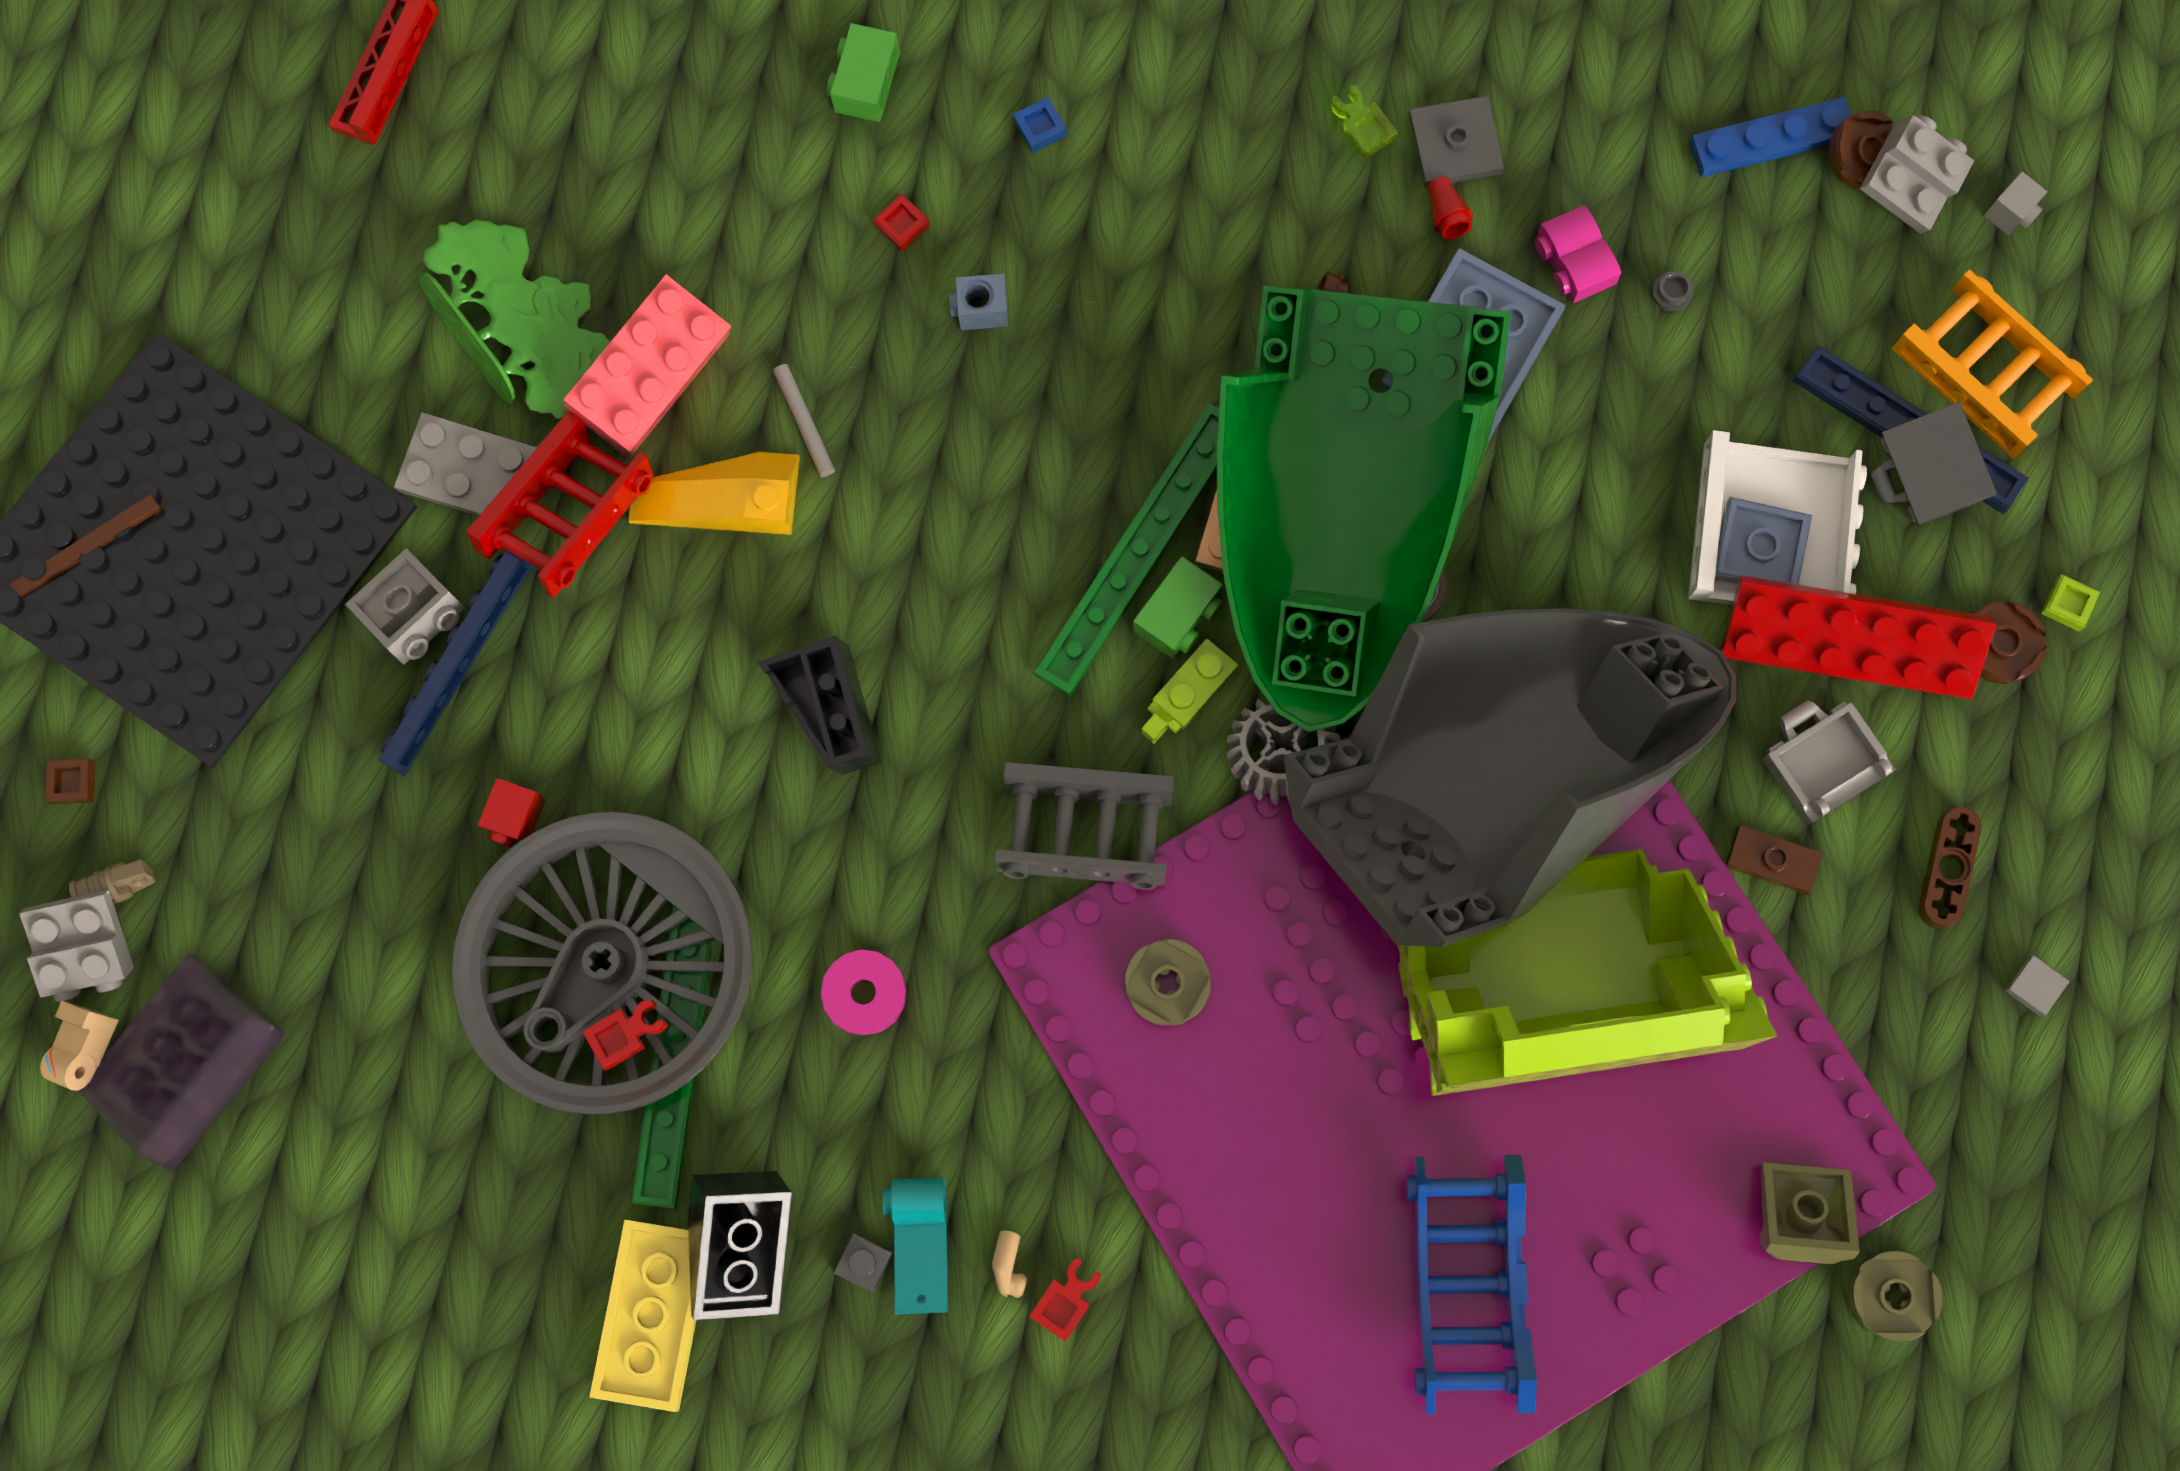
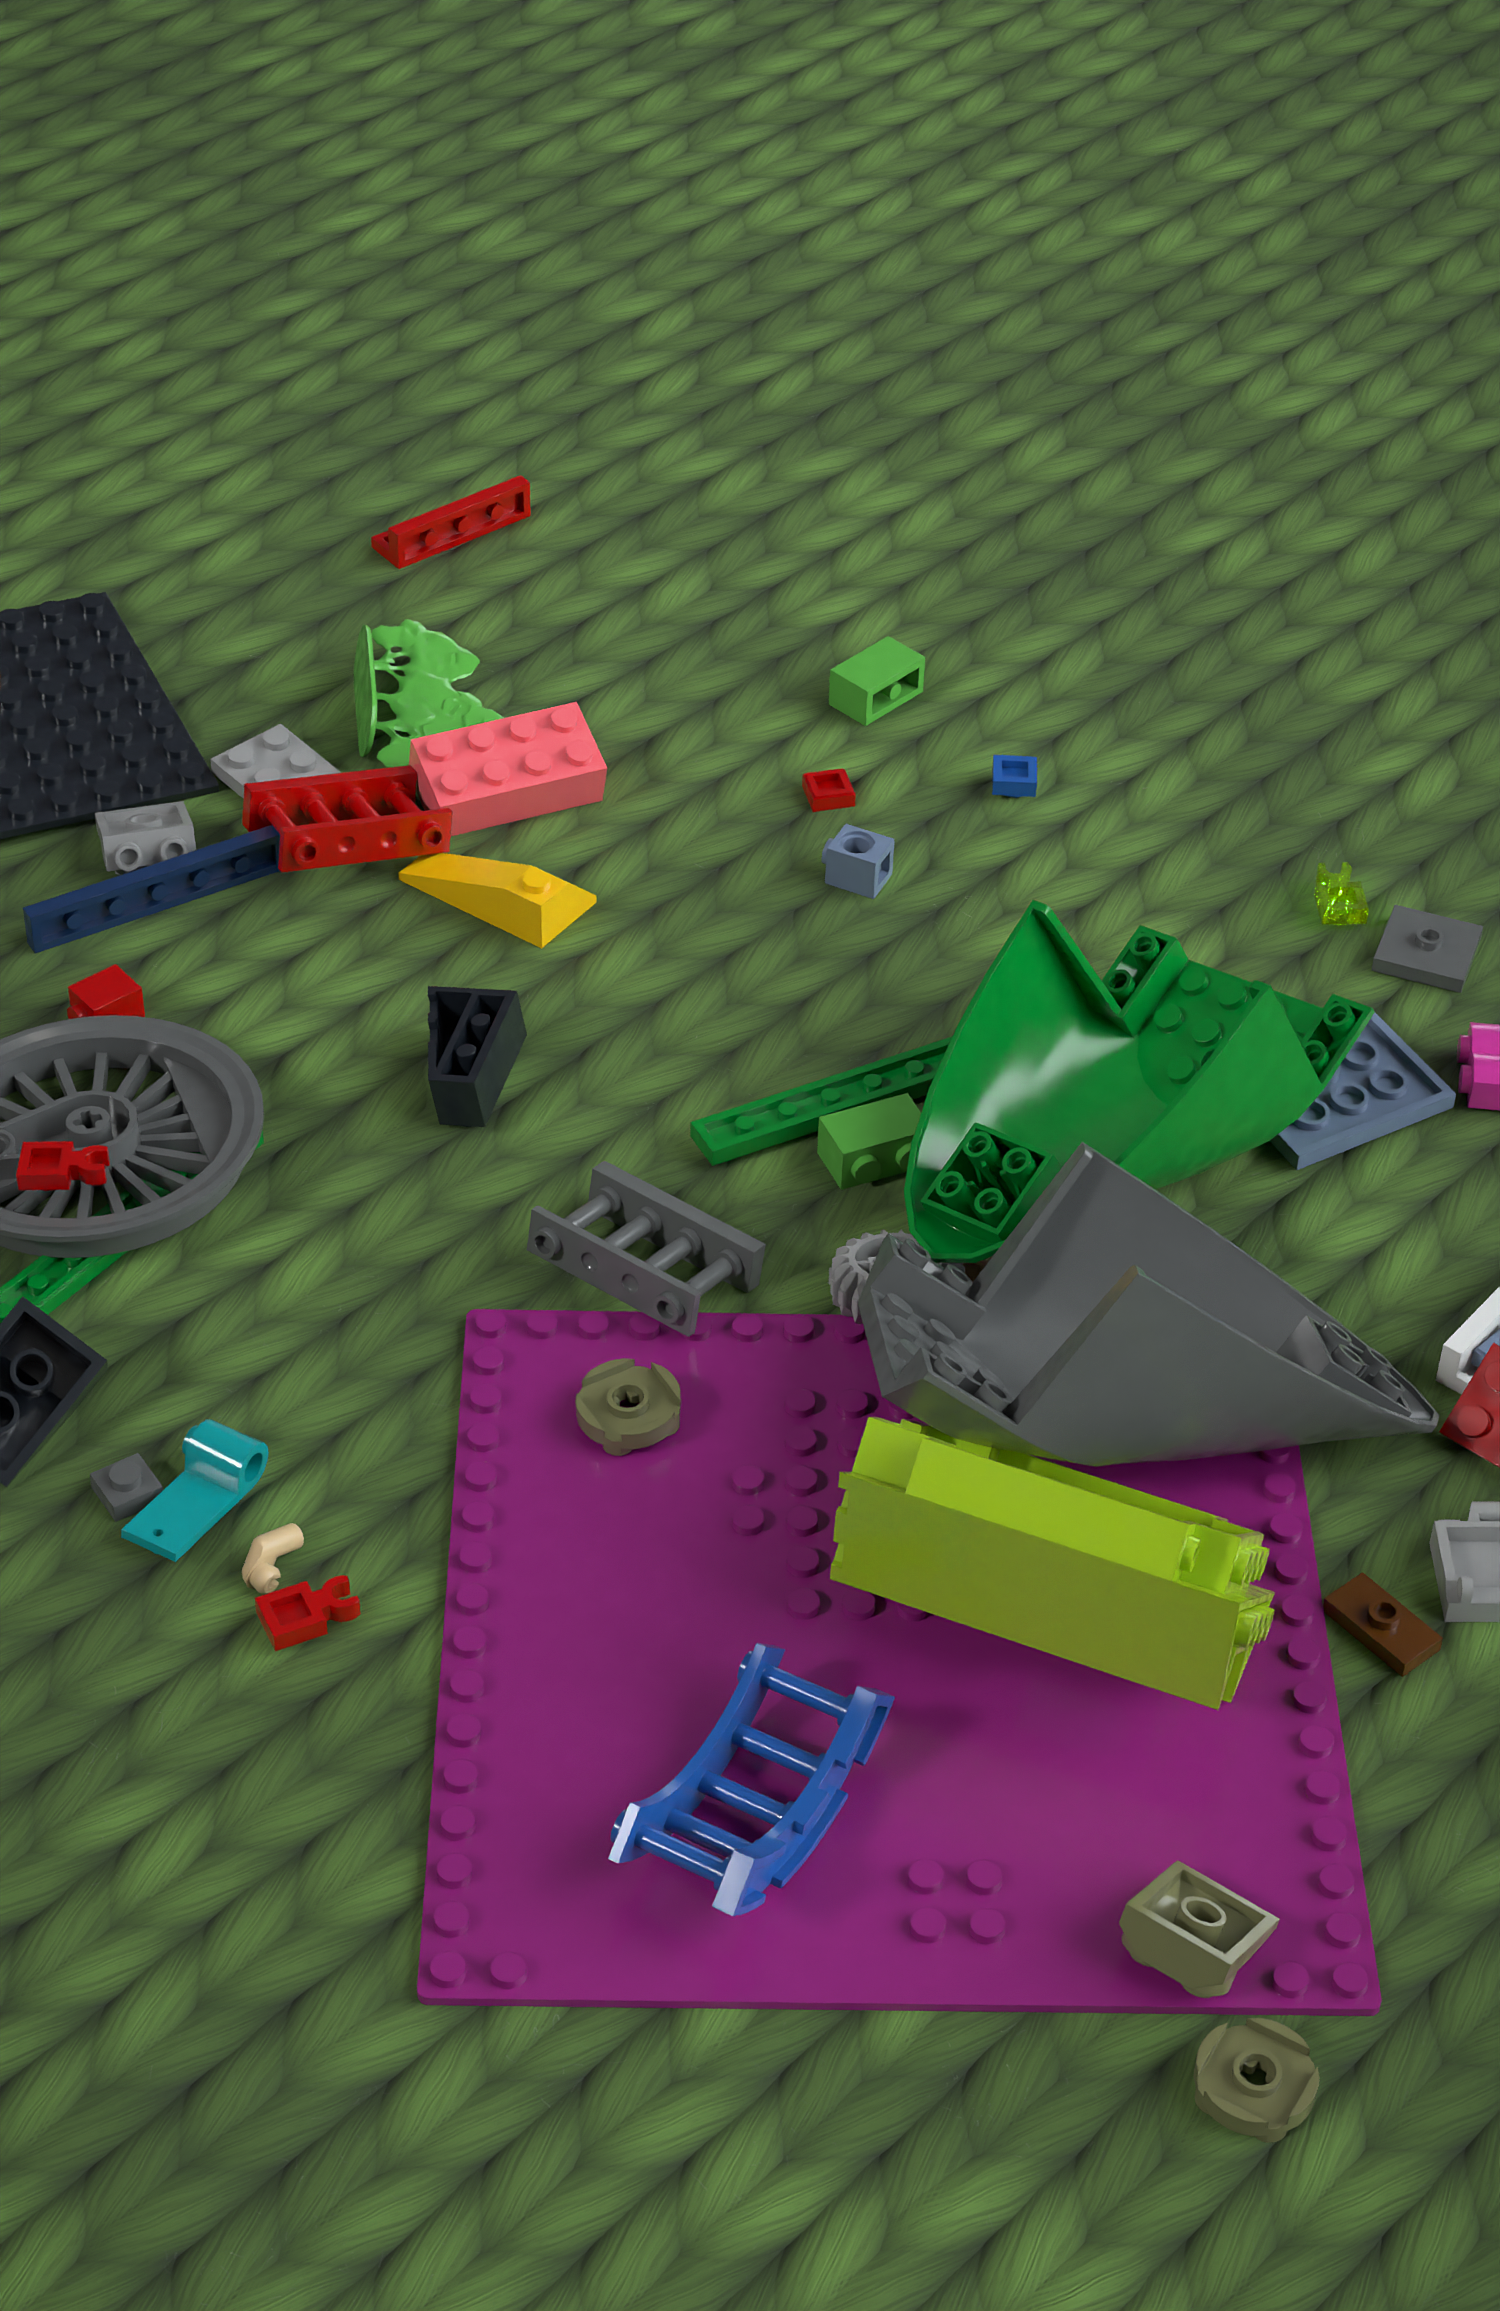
camera: 25 degrees right, 35 degrees down
light grey bar [773,364,835,477] -> none
dark pink tile [820,949,906,1035] -> none
lime hinge [1141,639,1238,744] -> none
red cone [1427,177,1473,240] -> none

